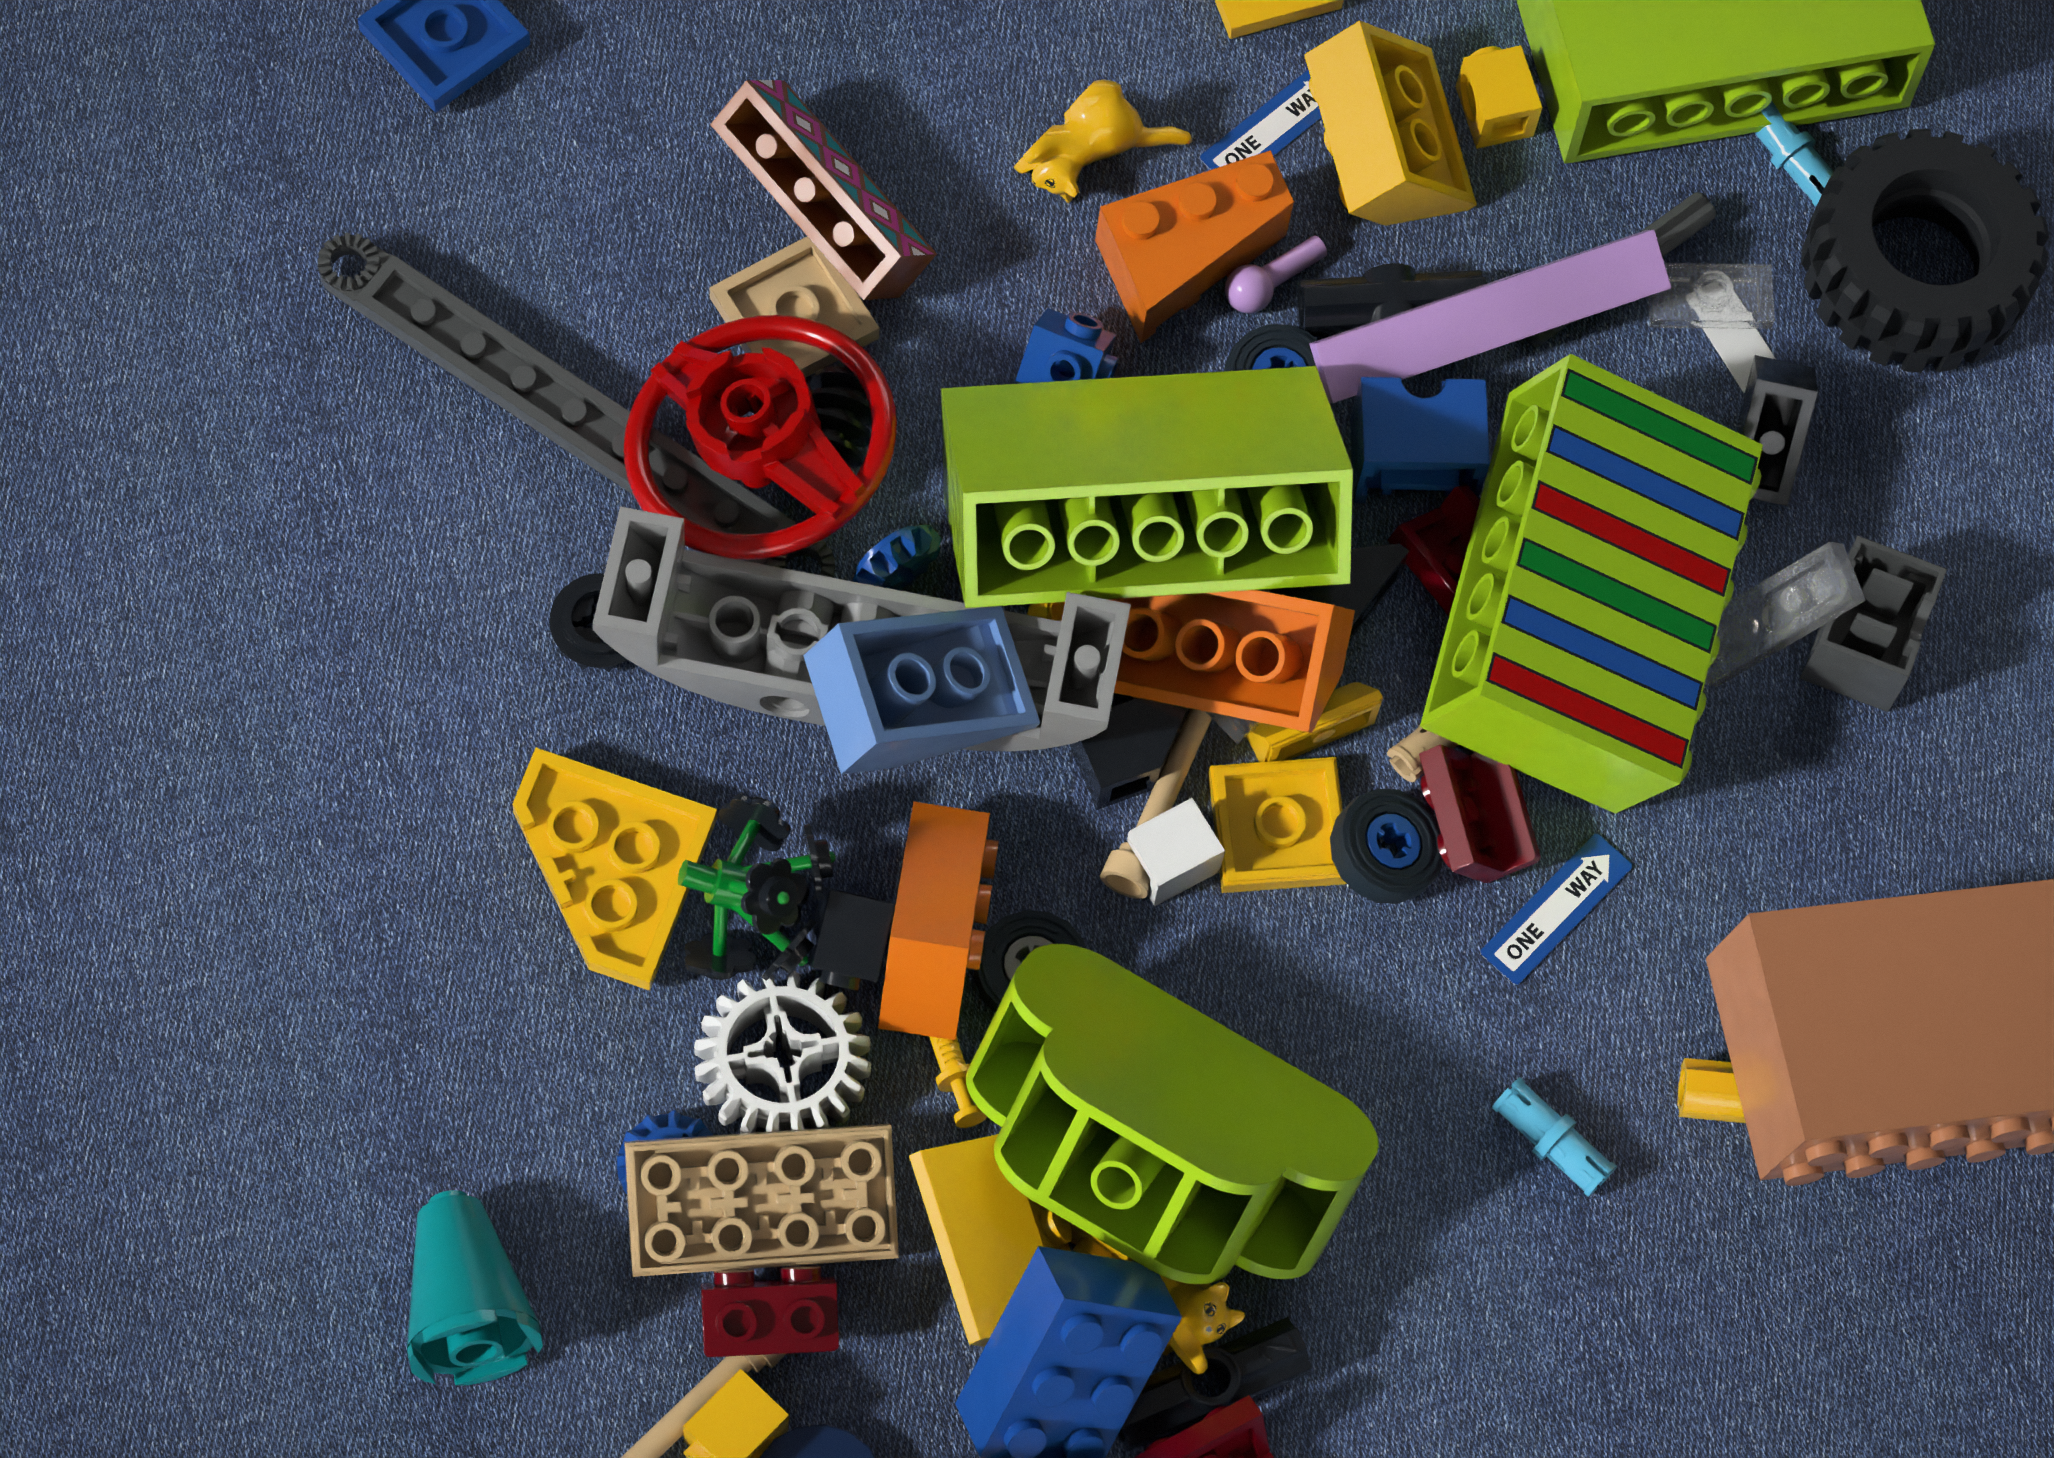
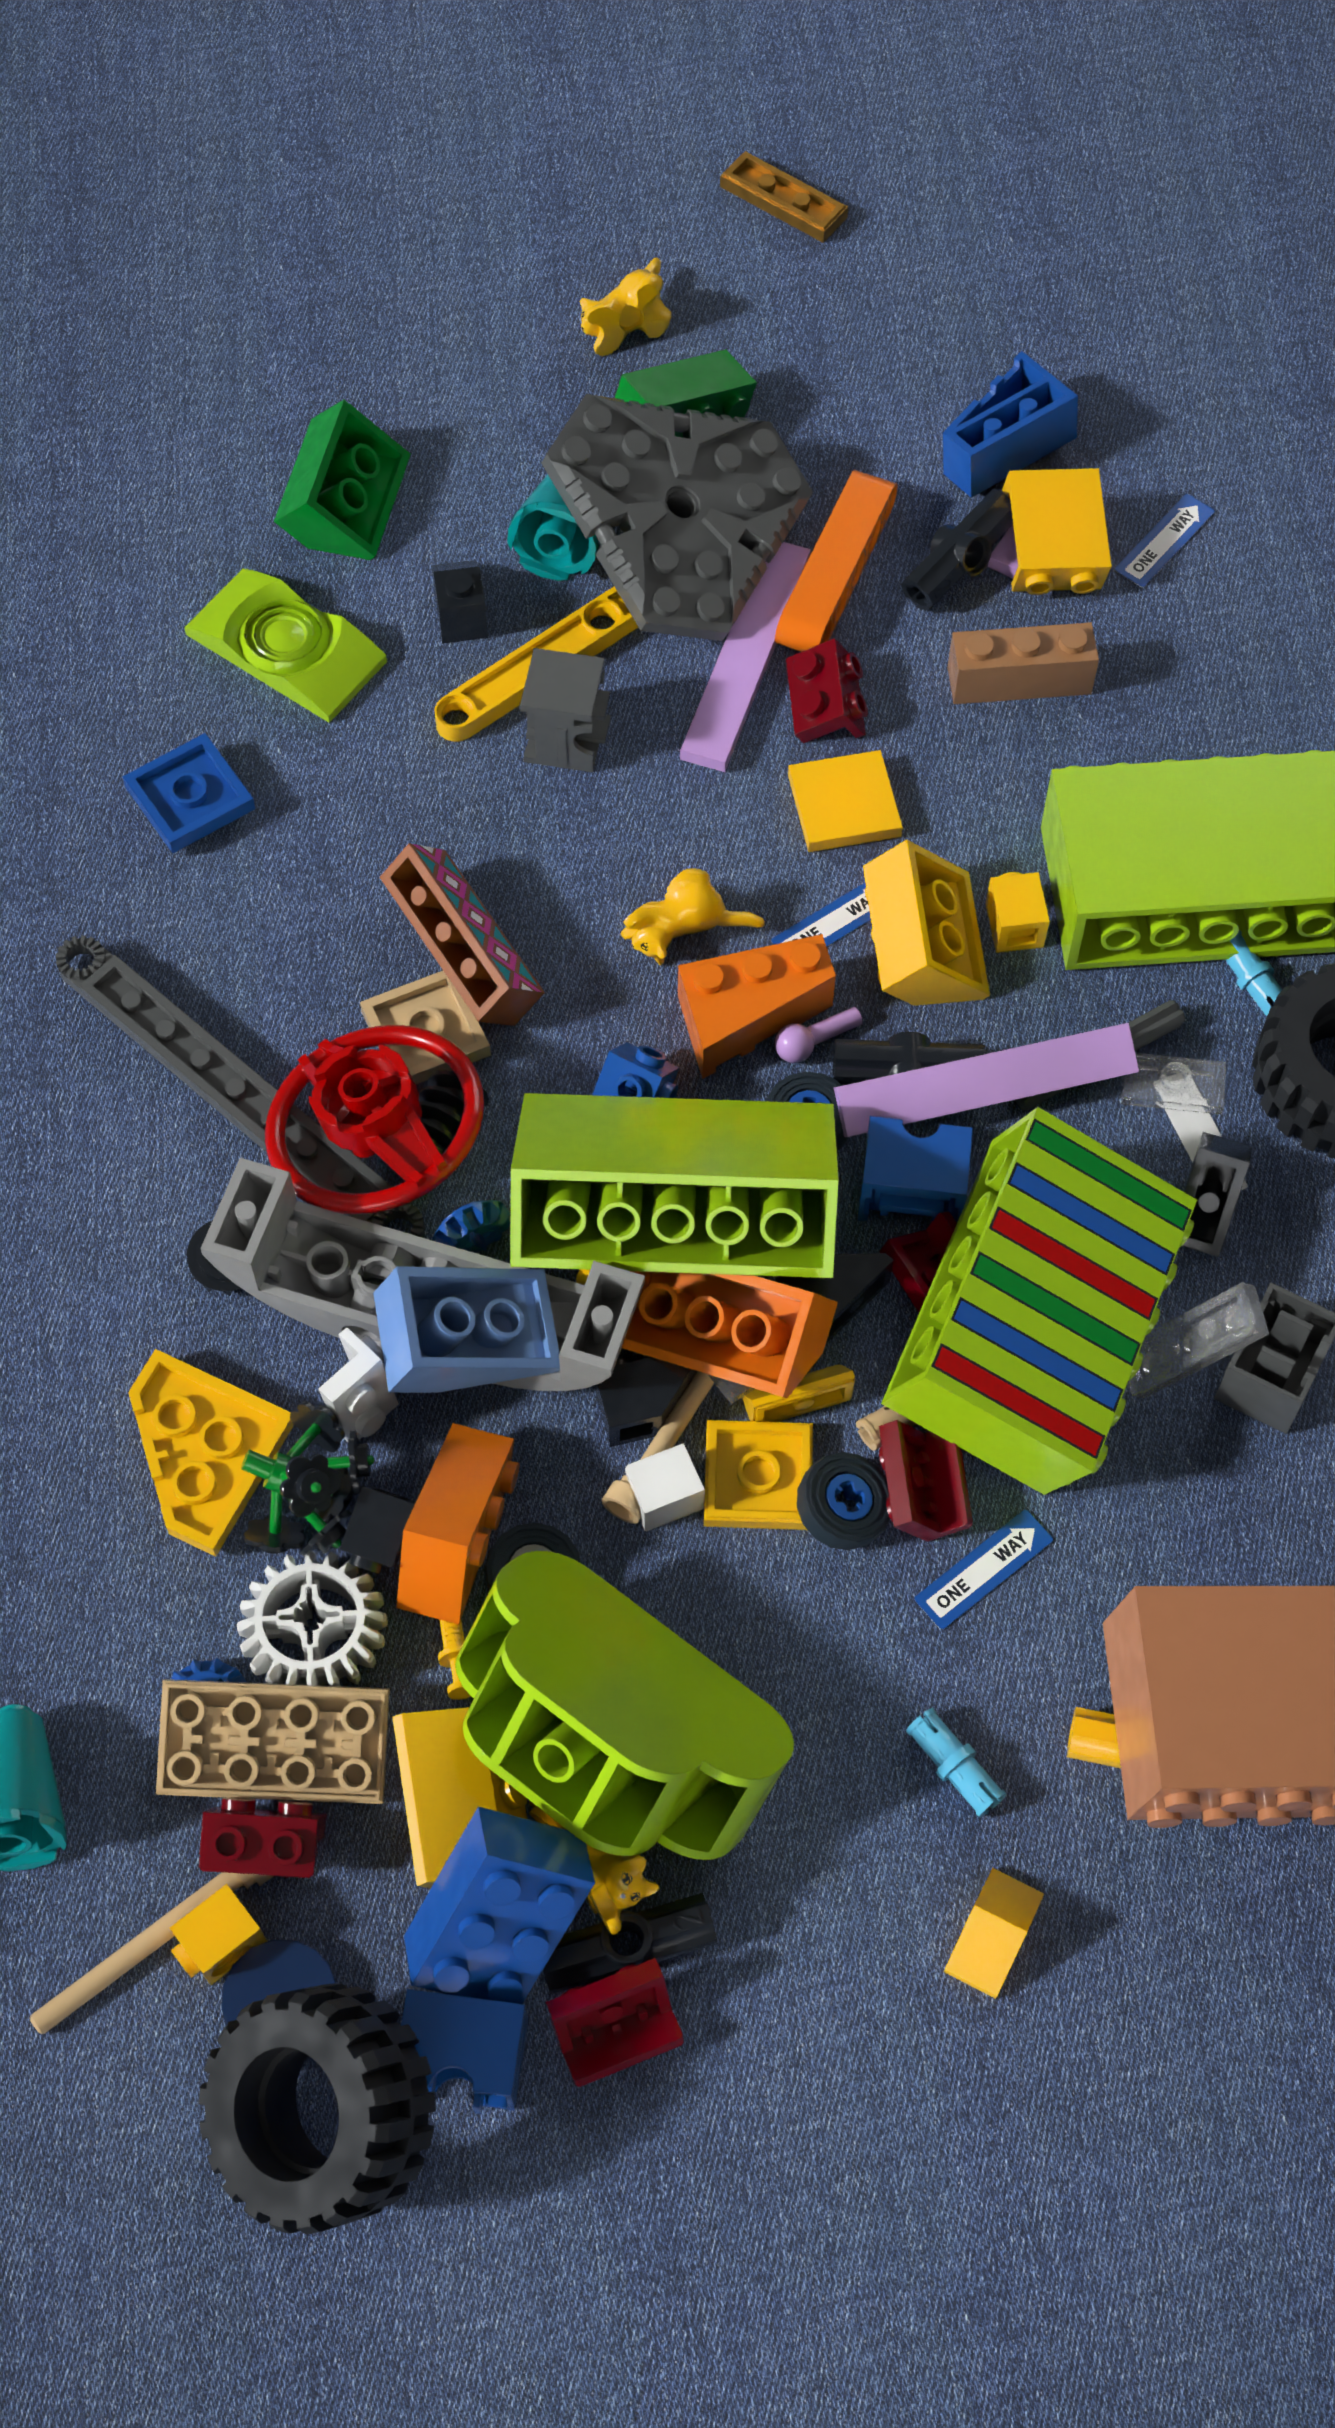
camera: 15 degrees right, 5 degrees down
none -> white bracket [318,1327,399,1442]
none -> yellow slope [944,1868,1044,1999]

